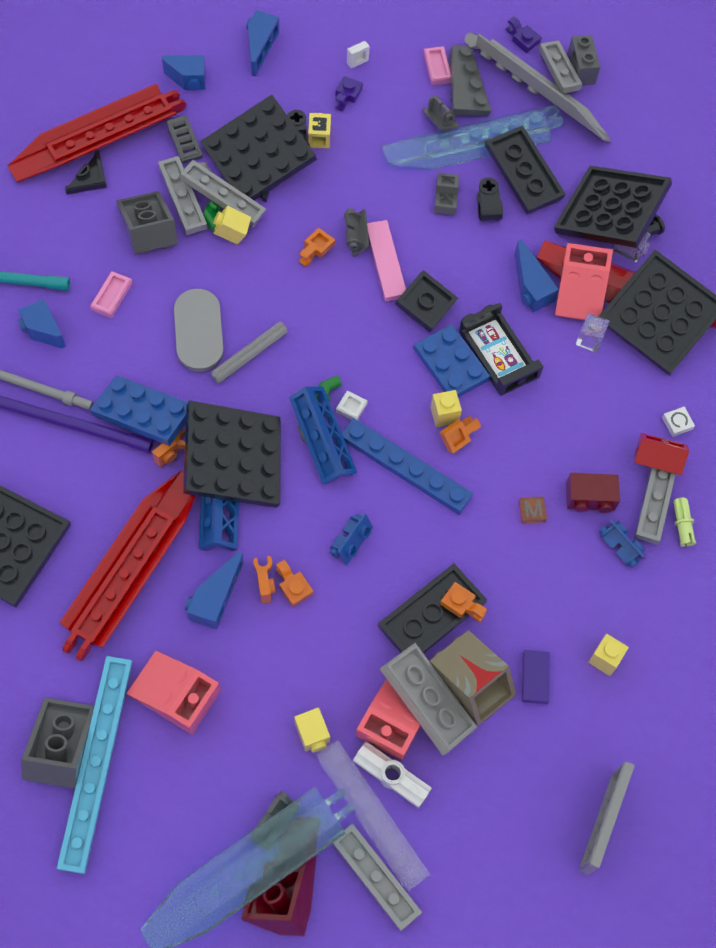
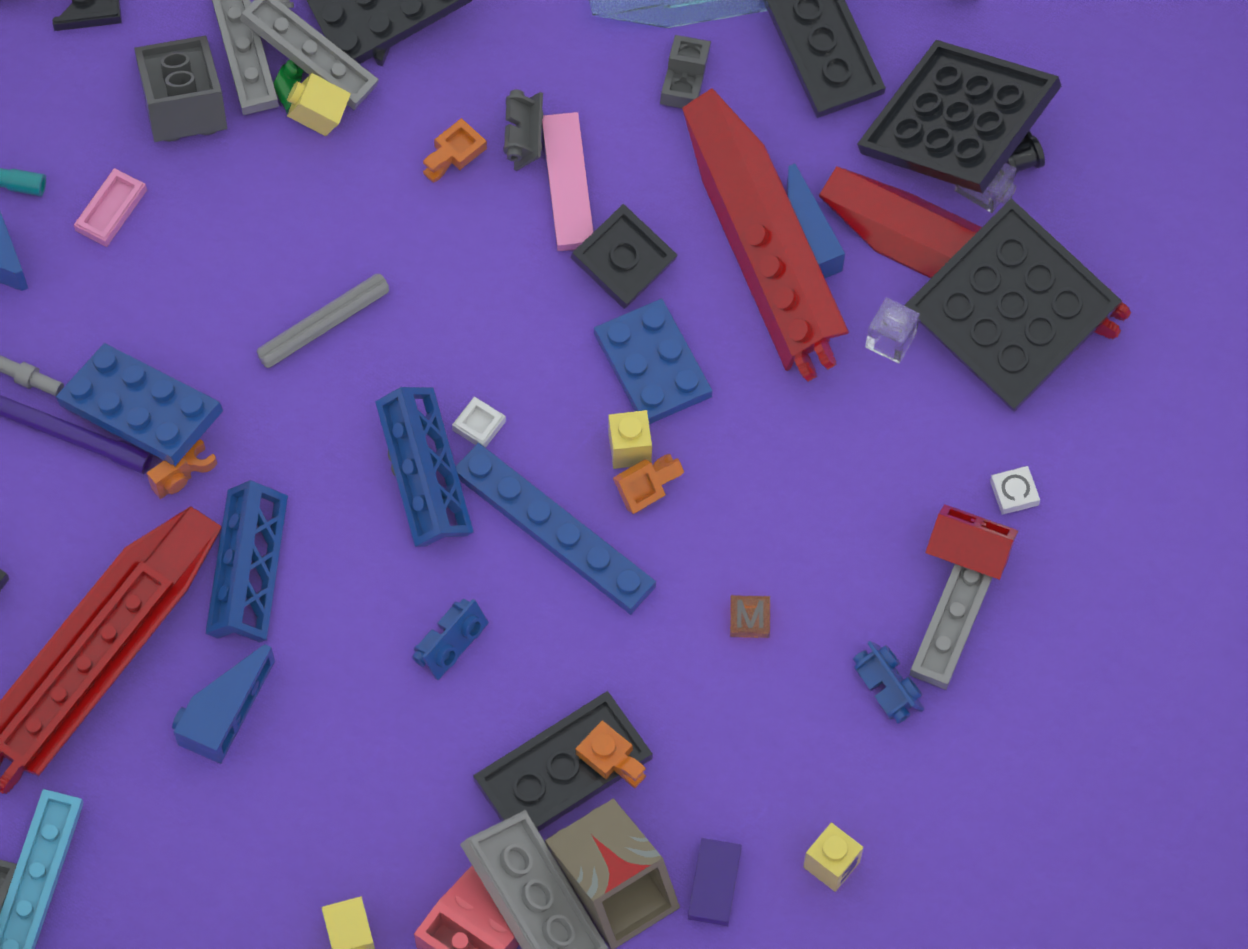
camera: 10 degrees right, 0 degrees up
coral slope [126,651,221,735] -> none
light grey tile [174,289,224,372] -> none
black plate [183,400,280,508] -> none
orange plate [253,556,275,604] -> none
orange plate [276,560,314,607] -> none
green arm [315,375,342,403] -> none
panel [459,303,544,396] -> none
black piece [477,177,503,221] -> none
coral slope [555,243,613,323] -> none
dark red brick [566,473,620,513] -> none
yellowish green axle [674,497,696,547] -> none
none -> red hinge [682,88,849,382]

